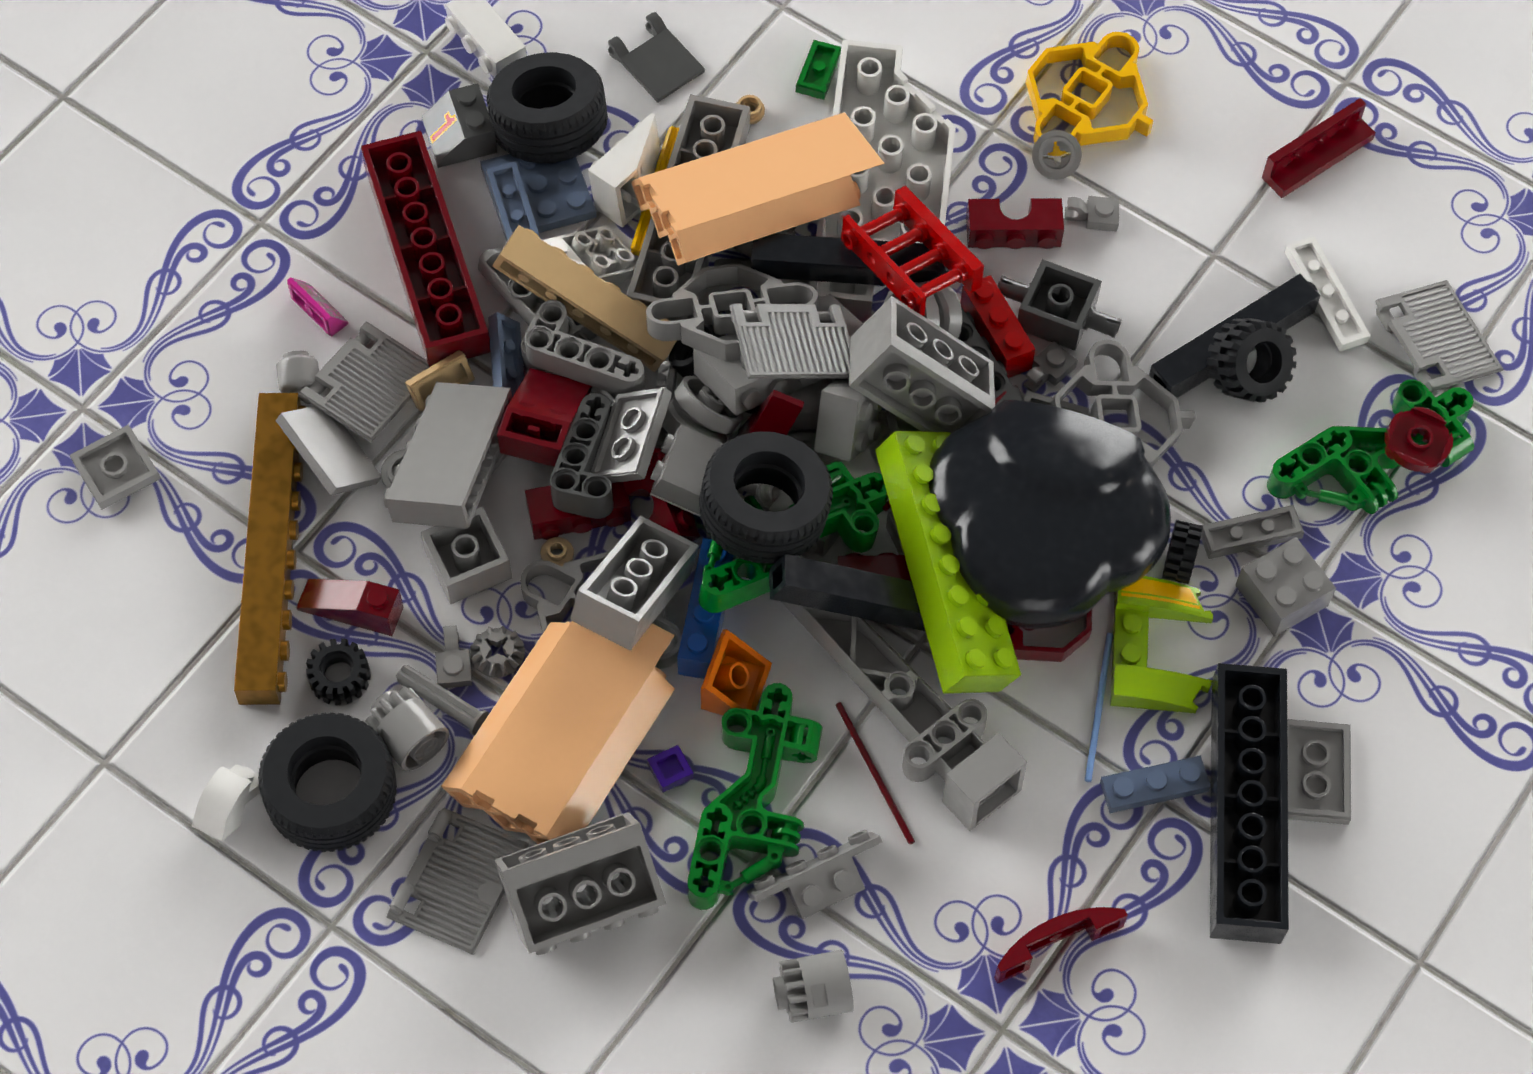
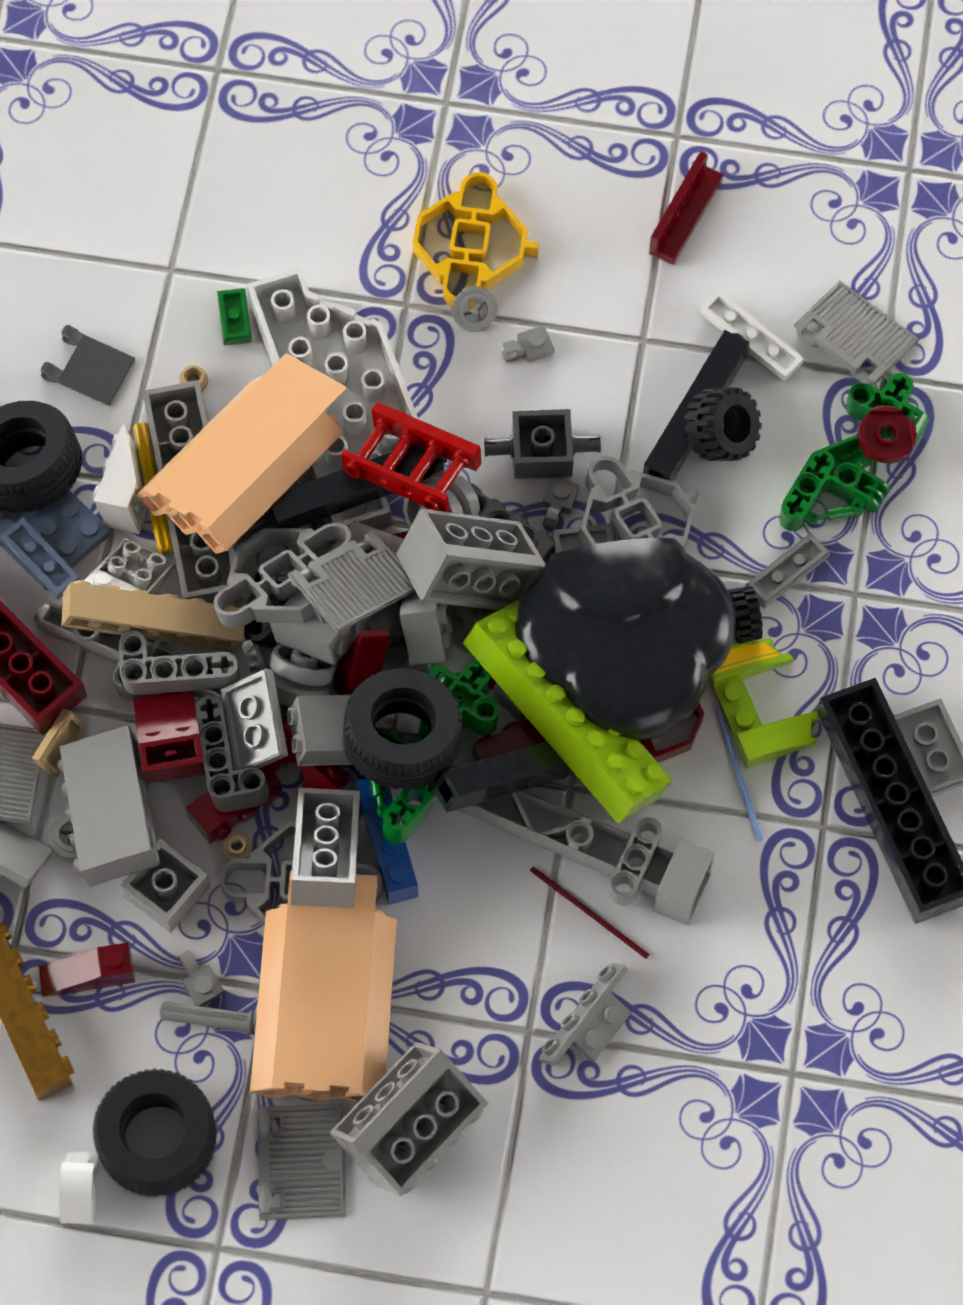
camera: 25 degrees left, 5 degrees up
black tyre [306,638,371,706] -> none
light grey gear [365,686,449,771] -> none
light grey gear [471,626,525,677] -> none
sand blue plate [488,312,524,397] -> none
dark purple plate [647,745,694,793] -> none
green beam [688,683,823,910] -> none
orange slope [701,629,772,715] -> none
light grey gear [773,950,854,1023] -> none
red brick [960,275,1036,379] -> none
dark red arch [966,198,1064,249] -> none
dark red slope [994,907,1128,984] -> none
sand blue plate [1100,755,1211,813] -> none
light grey brick [1235,537,1336,637] -> none

